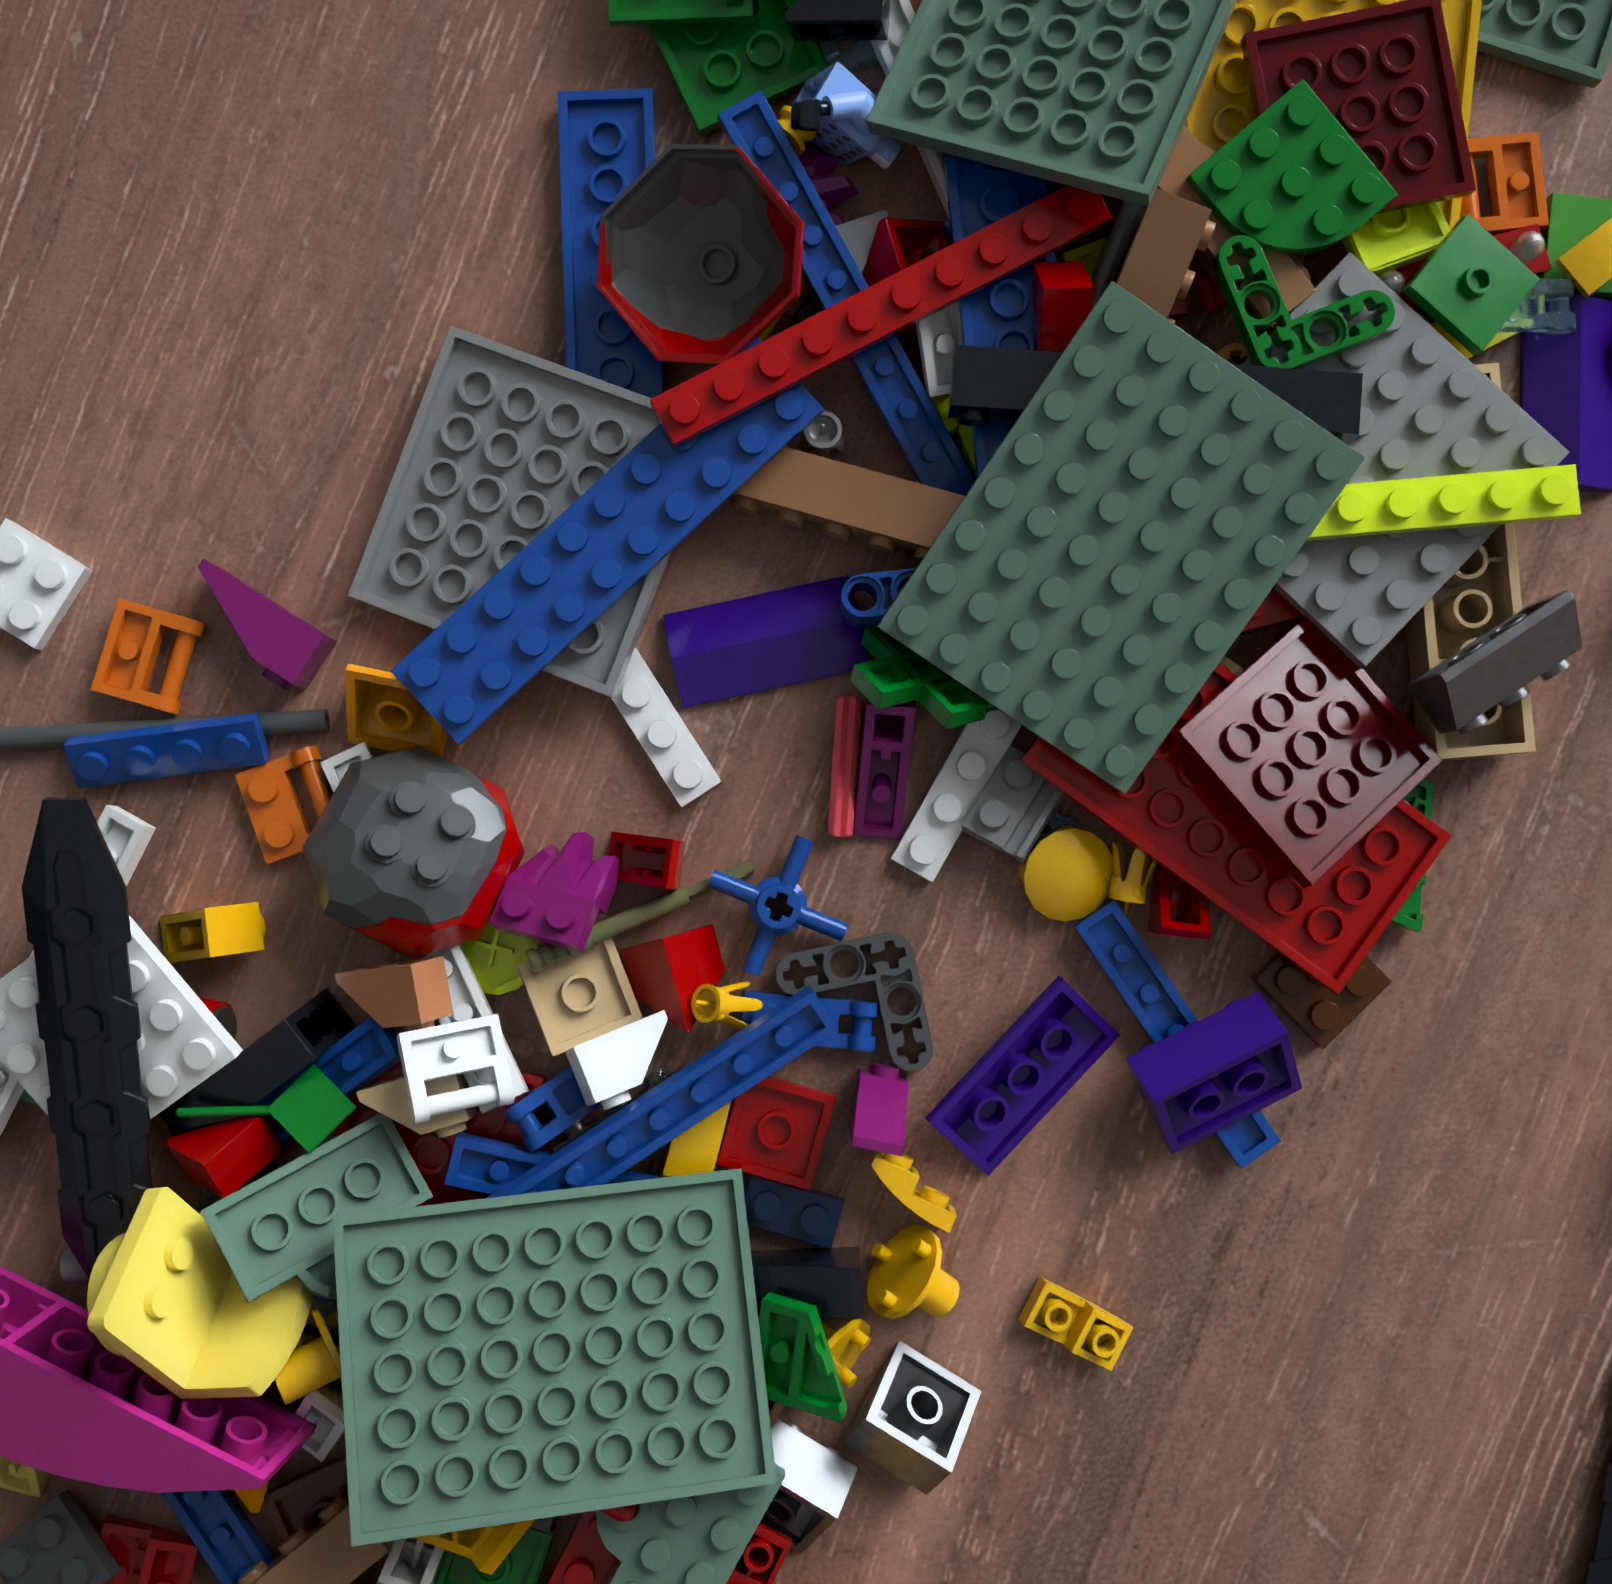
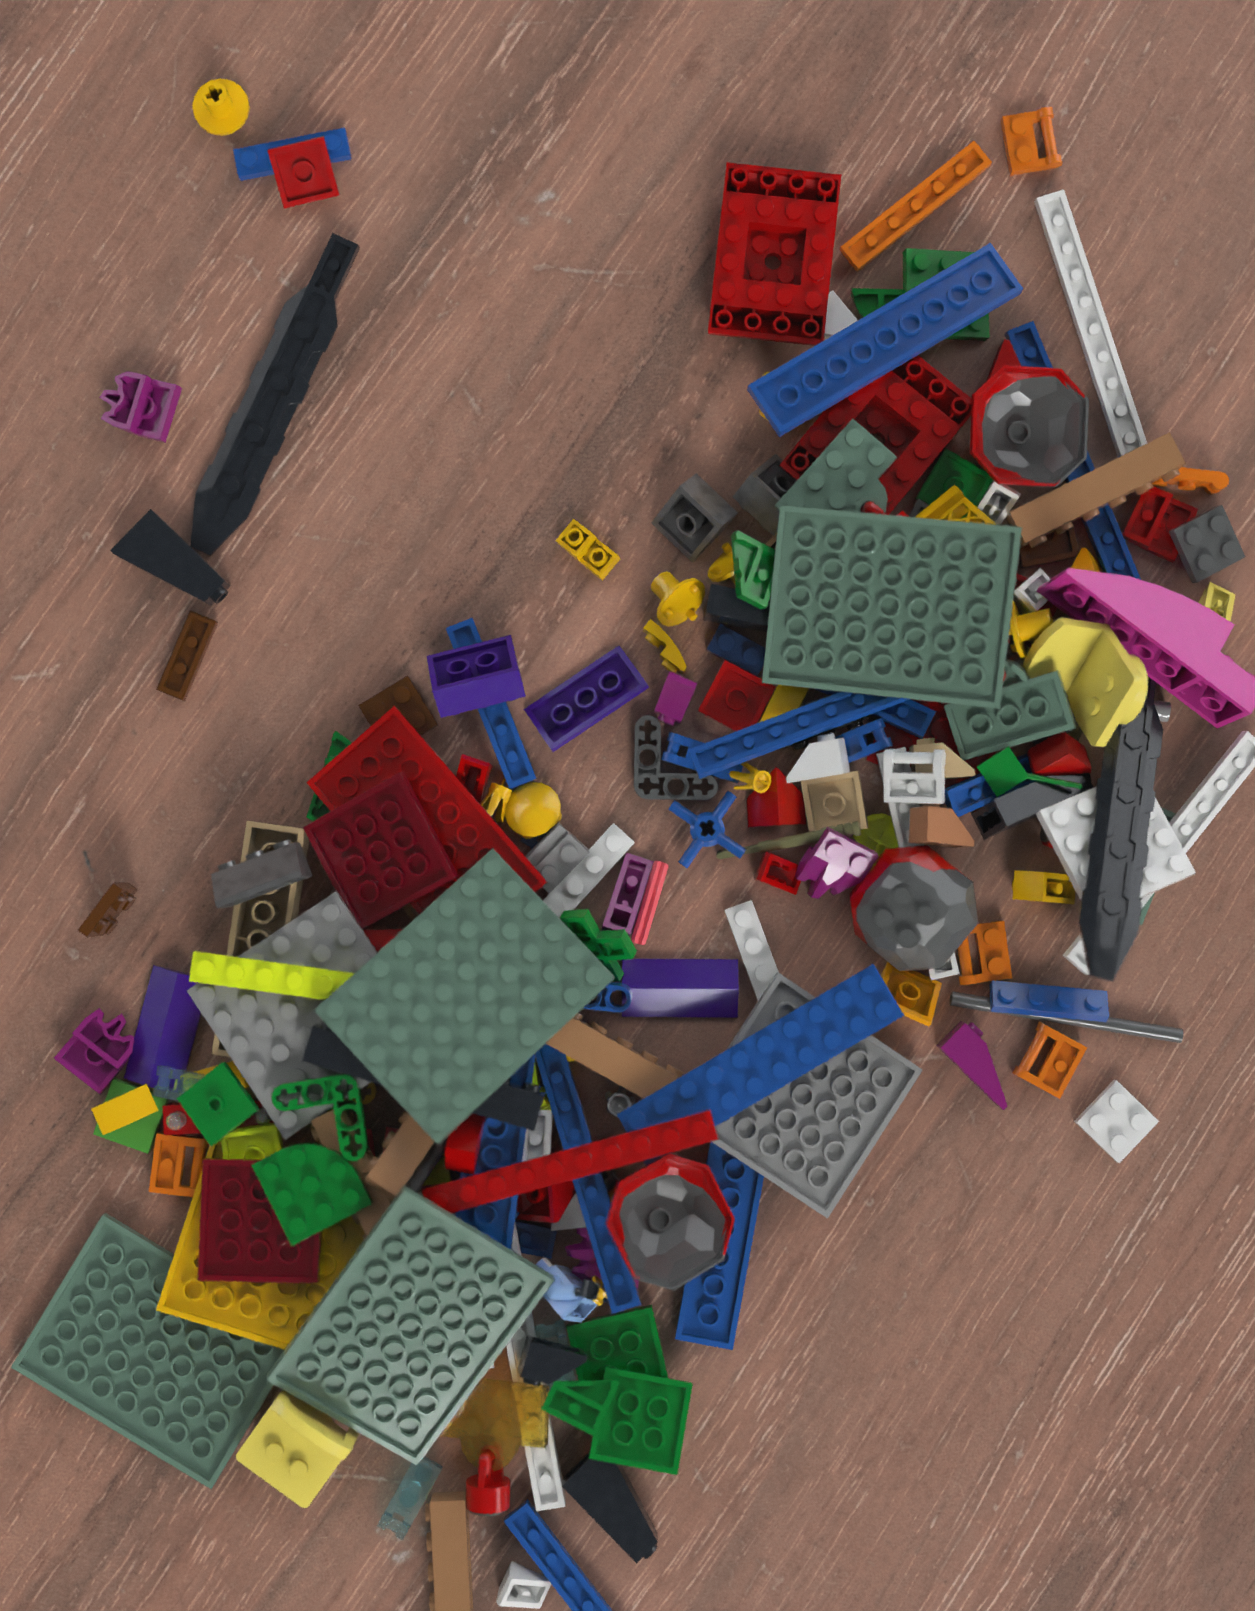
camera: 165 degrees left, 0 degrees up
none -> dark blue plate [515,1219,557,1259]

